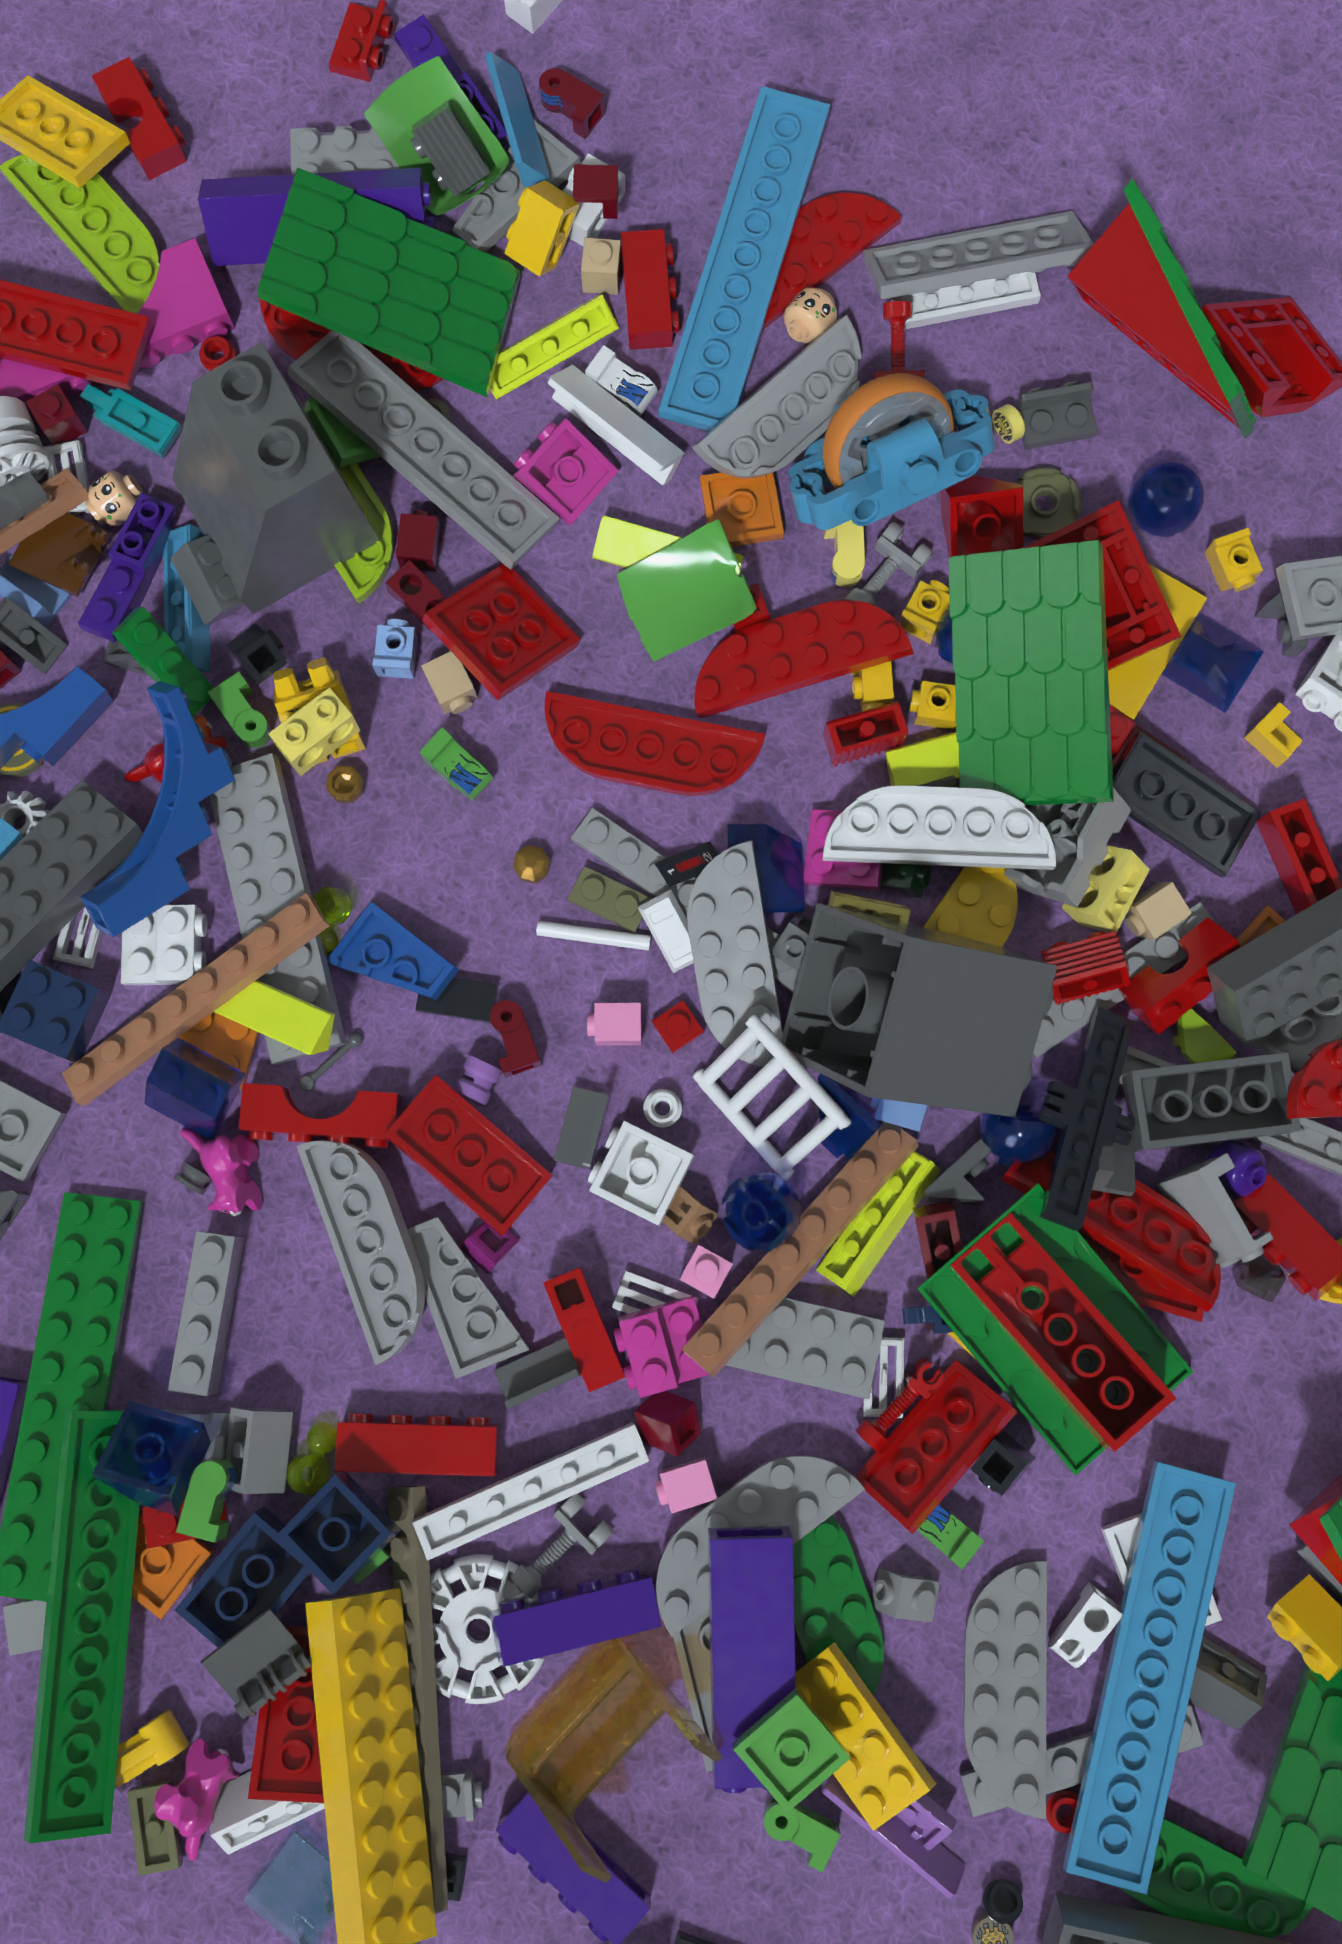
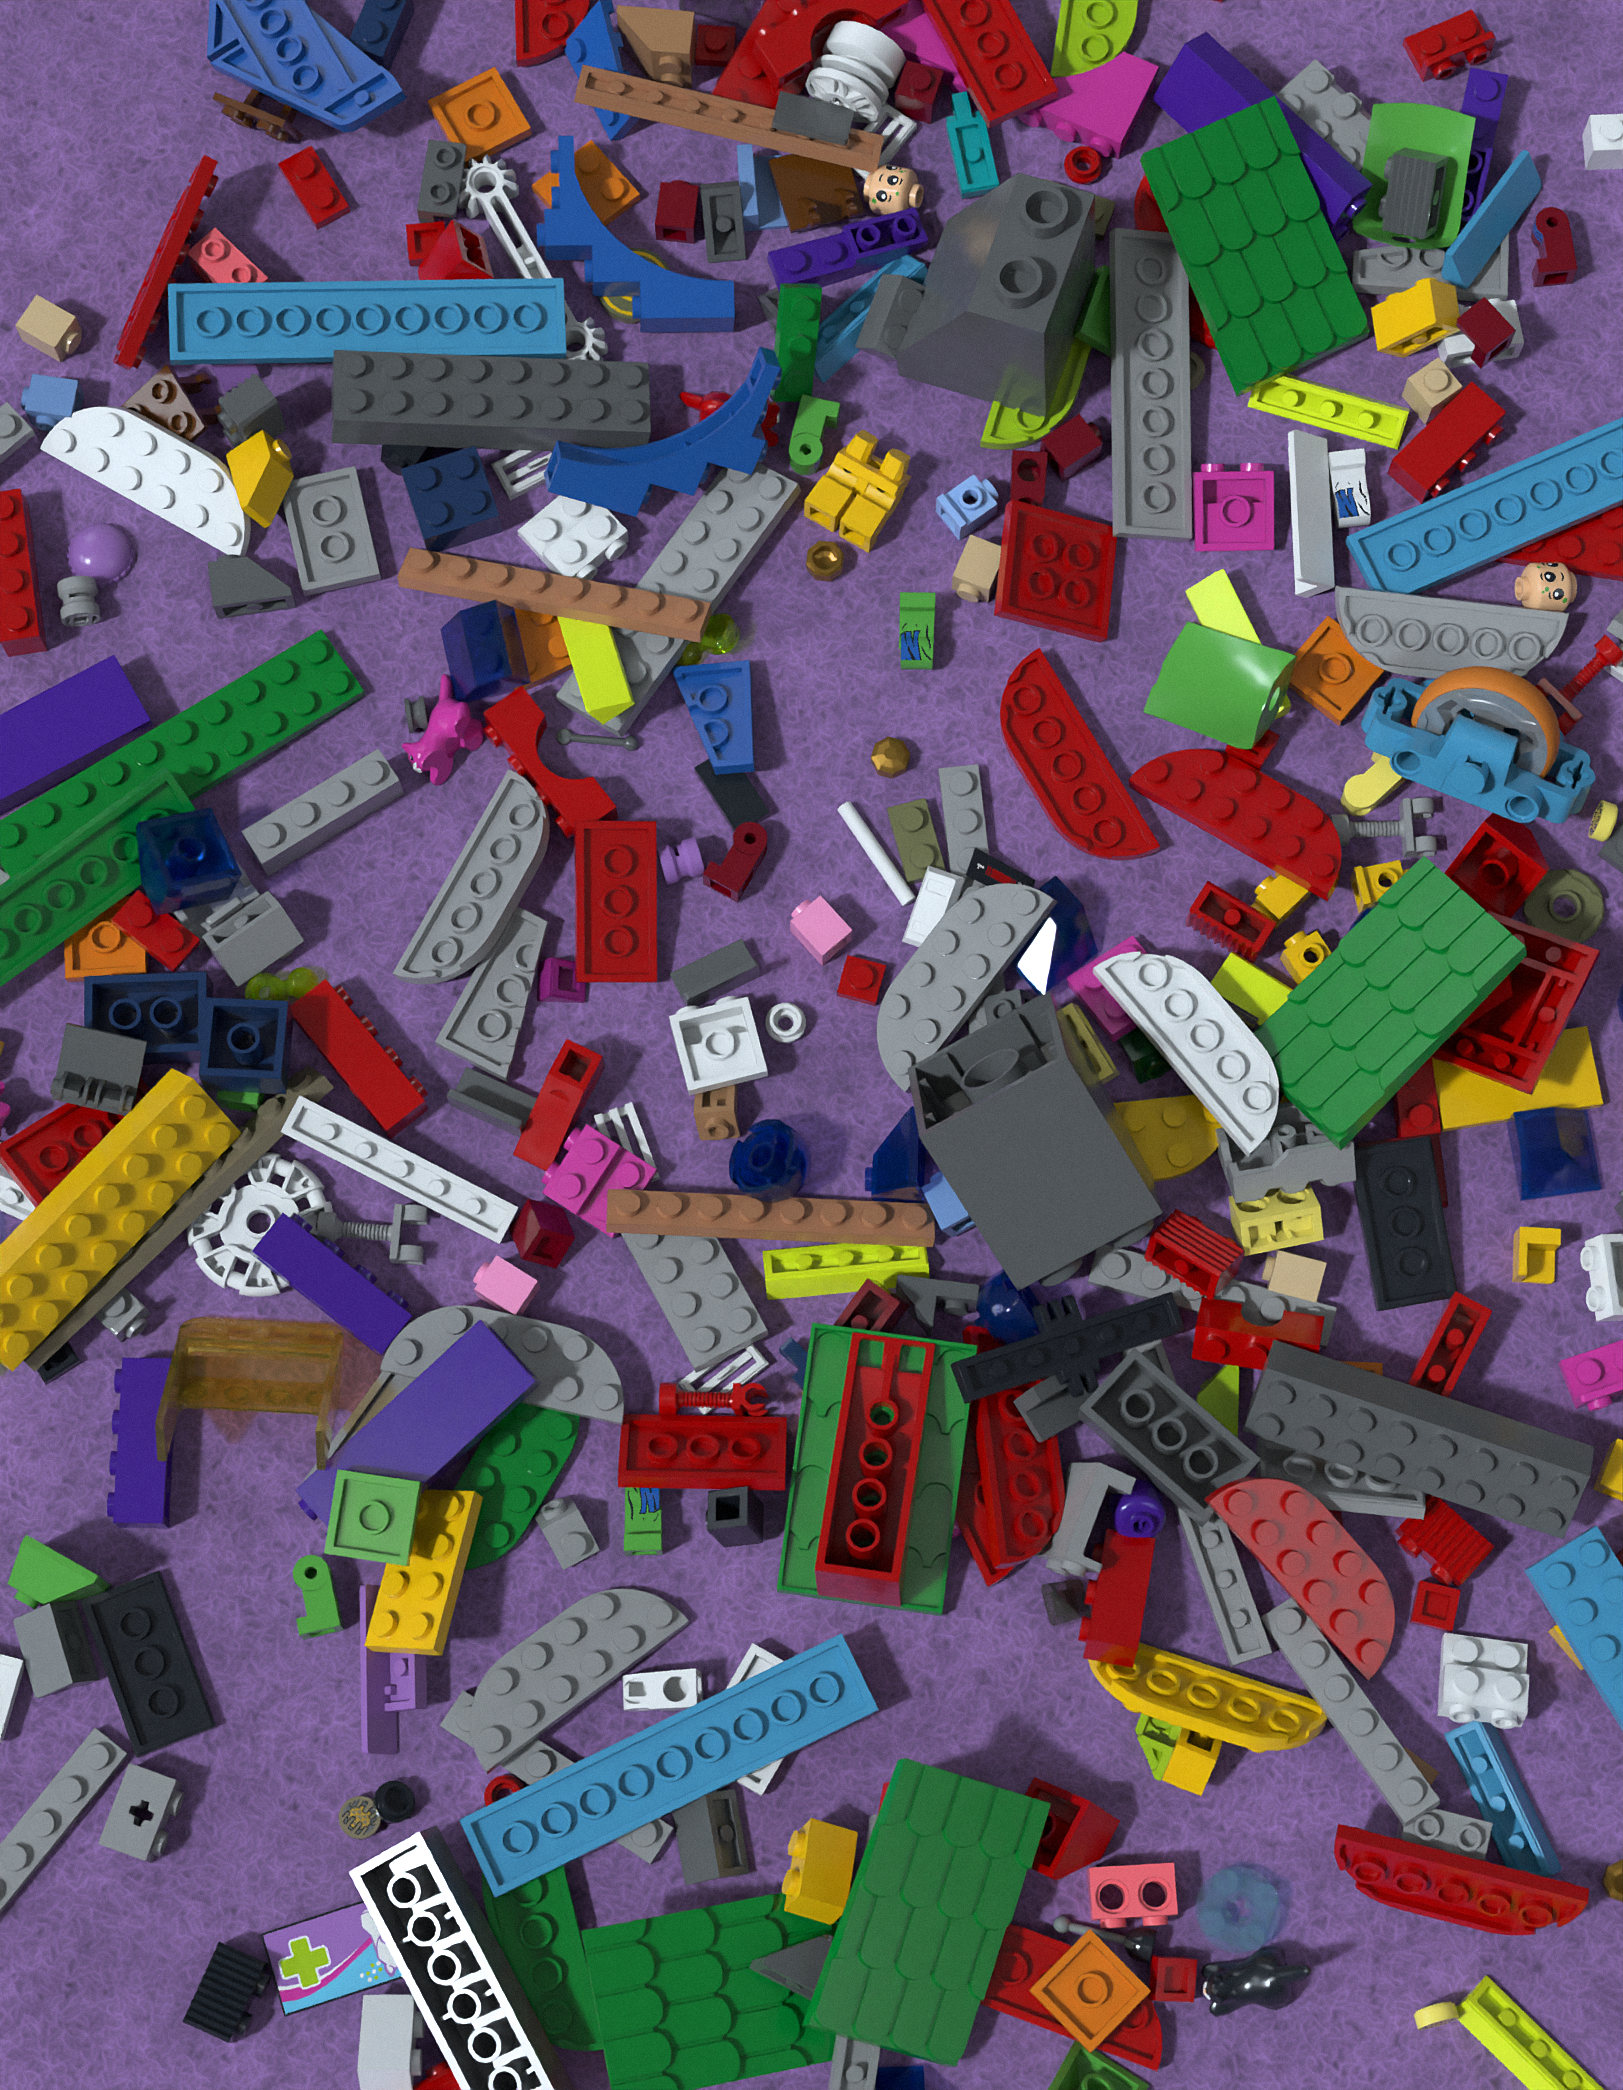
camera: 50 degrees right, 5 degrees down
bright green leg [176,1458,236,1543] -> none
black brick [226,623,288,685] -> none
light yellow brick [268,687,361,777] -> none
bright pink brick [679,1245,733,1299] -> none
white bar [693,1014,851,1180] -> none

